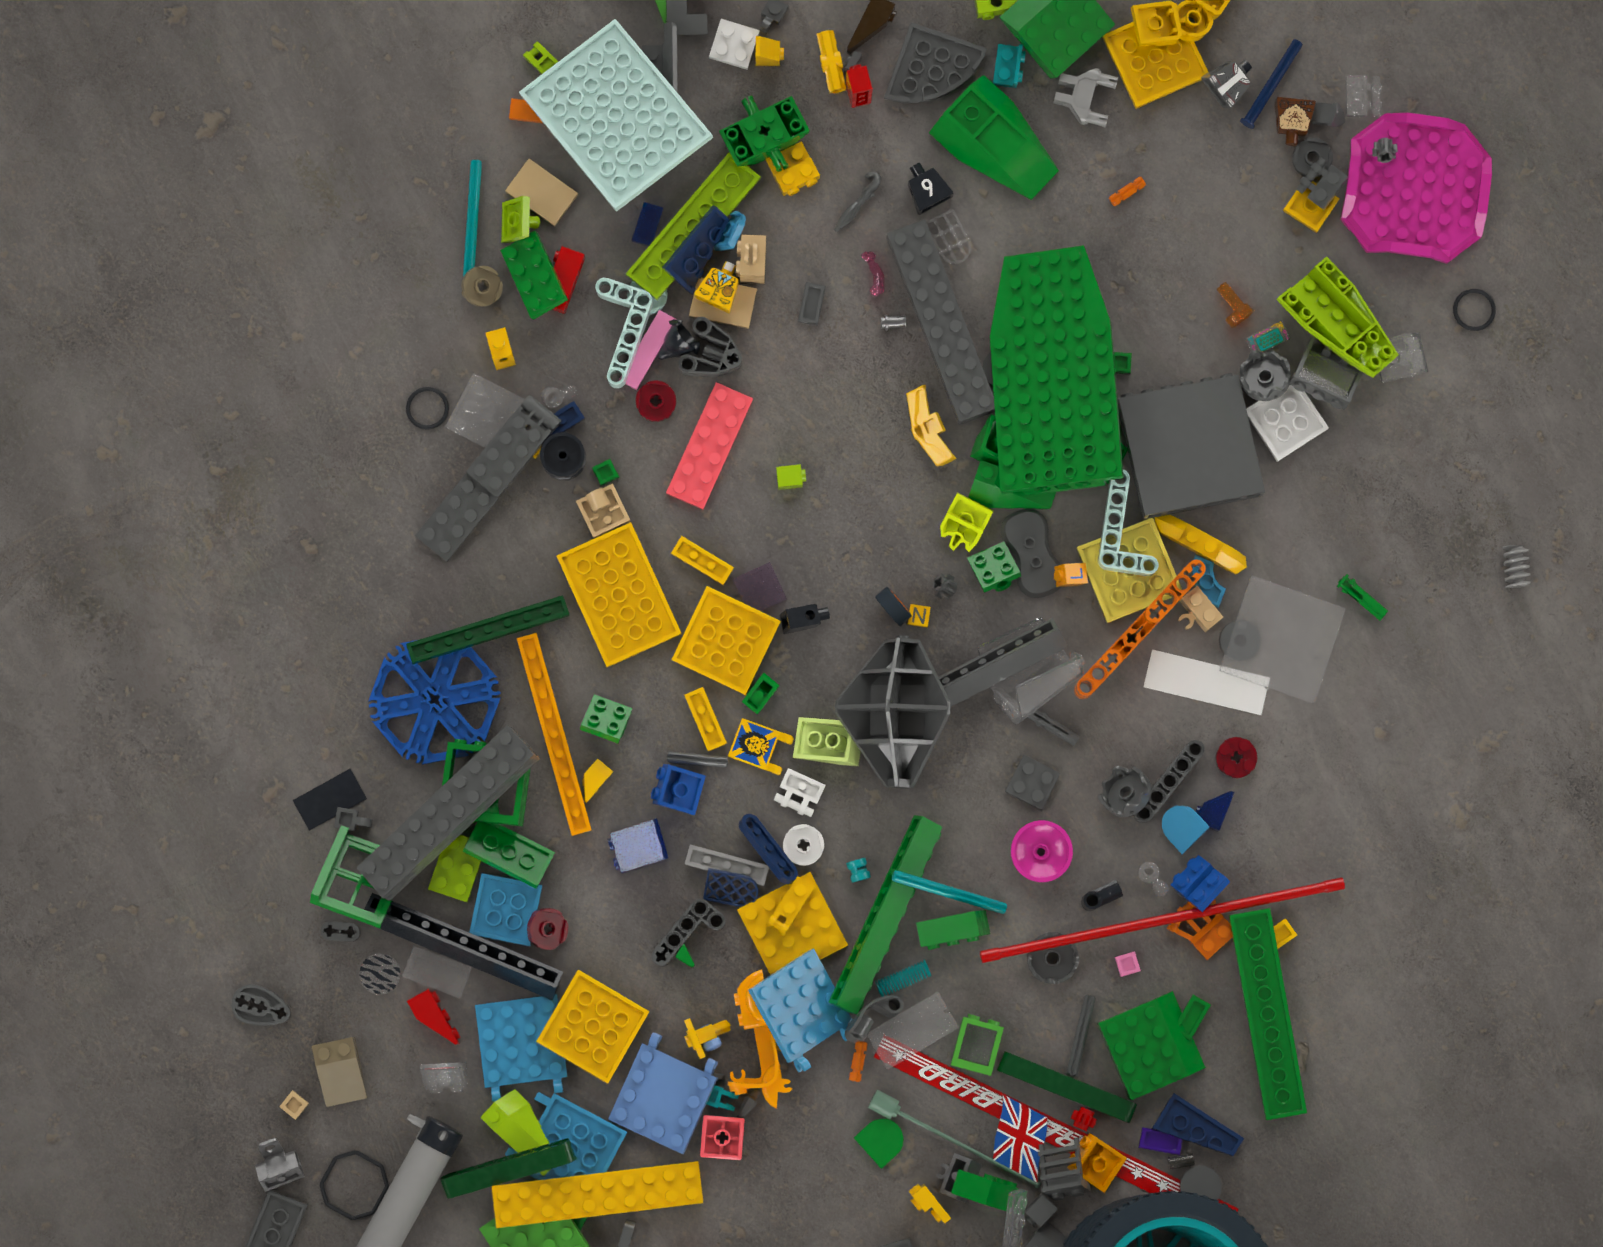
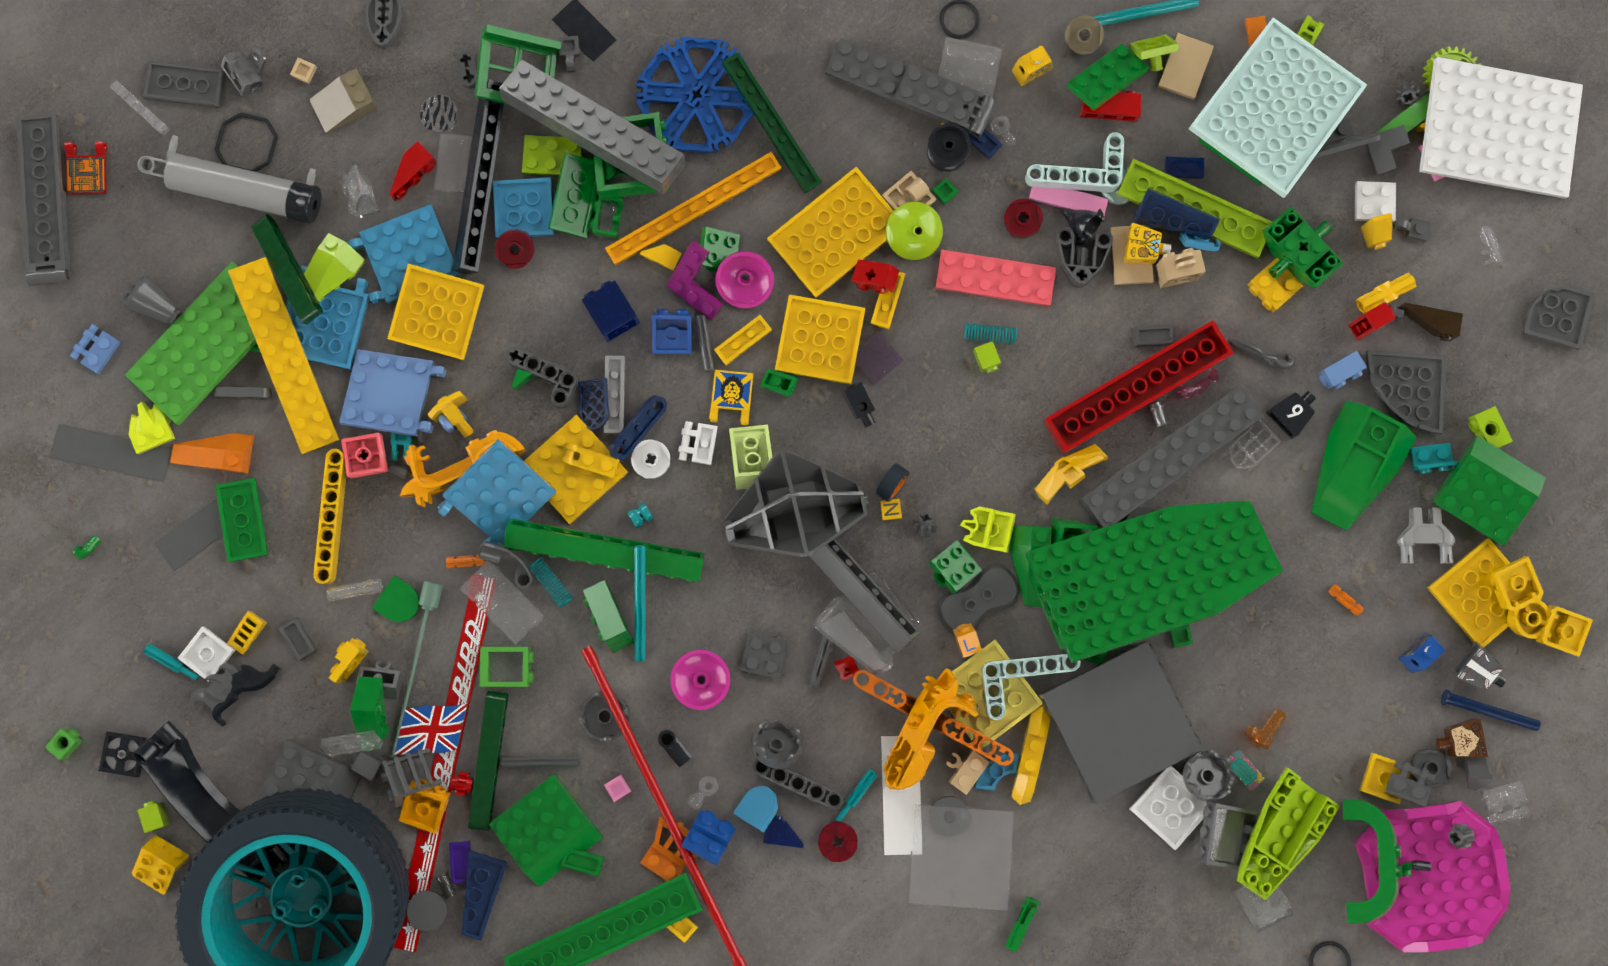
camera: 80 degrees right, 0 degrees up
none -> yellow beam [313,449,347,585]
none -> clear piece [326,577,383,602]
none -> green window [590,198,624,240]
none -> magenta plate [666,241,723,321]
none -> dark pink dish [716,251,774,308]
none -> red tile [834,655,859,682]
none -> teal axle [836,769,878,822]
none -> red brick [851,259,900,294]
none -> light orange piece [883,668,979,790]
none -> lime dish [886,202,943,260]
none -> teal piece [964,322,1017,345]
none -> red brick [1043,320,1234,454]
none -> medium blue brick [1319,351,1367,389]
none -> green arch [1343,799,1402,924]
none -> blue torso [1398,633,1445,673]
none -> arm [1400,860,1431,877]

